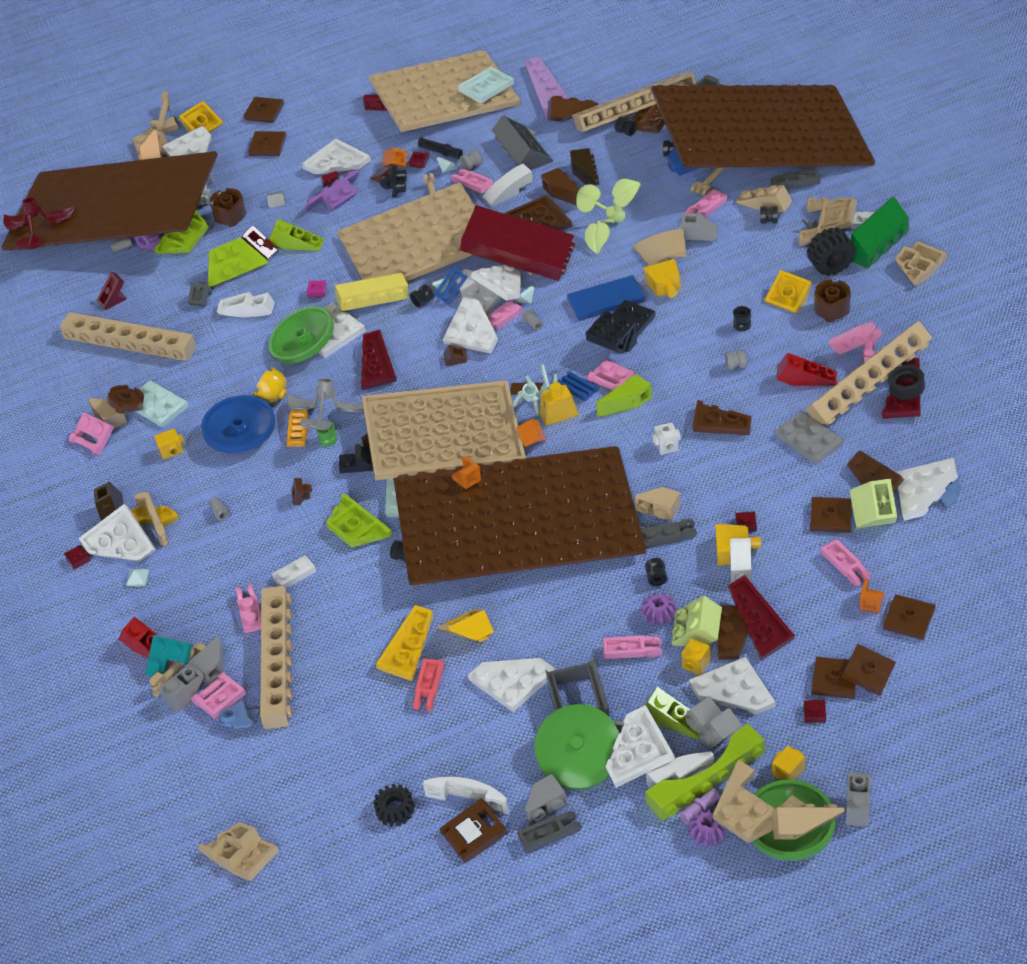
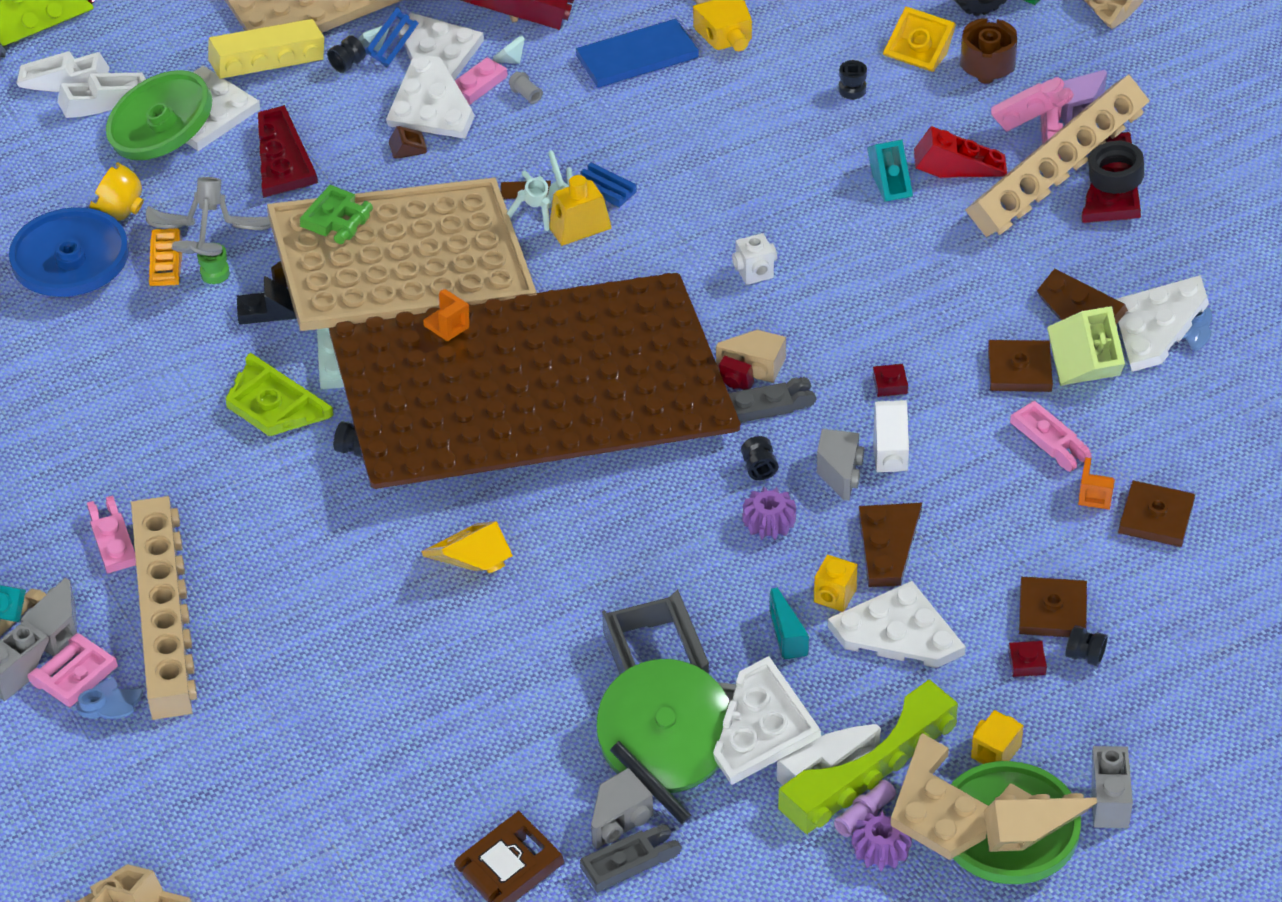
camera: 10 degrees left, 0 degrees up
light grey pin [209,498,229,520] -> none
white plate [272,555,316,588] -> none
reddish brown tile [291,478,312,505] -> none
dark pink plate [307,280,327,298] -> none
black tyre [373,784,415,827] -> none
yellow wing [376,605,434,682] -> none
coral hinge [413,659,445,711] -> none
white slope [423,777,509,814] -> none
white plate [468,658,556,712] -> none
white plate [471,264,521,301] -> none
orange panel [516,419,547,447] -> none
black piece [585,300,656,353] -> none
bright pink plate [586,359,635,391] -> none
lime slope [596,374,652,417] -> none
bright pink hinge [603,635,662,659] -> none
lime slope [642,687,700,741] -> none
yellowish green slope [671,595,722,646] -> none
light grey brick [684,696,742,750] -> none
reddish brown wing [693,400,752,435] -> none
yellow torso [715,524,761,566] -> none
light grey wheel [725,350,747,370] -> none
dark red wing [728,575,795,661] -> none
light grey plate [775,411,844,465] -> none
reddish brown plate [841,643,896,696] -> none
none -> white slope [57,72,146,118]
none -> bright green plate [300,185,373,244]
none -> black bar [610,741,692,825]
none -> dark red plate [719,355,754,390]
none -> teal slope [769,587,809,660]
none -> light grey slope [817,429,864,501]
none -> teal slope [867,139,913,202]
none -> lavender slope [1061,70,1107,125]
none -> black wheel [1065,625,1108,667]

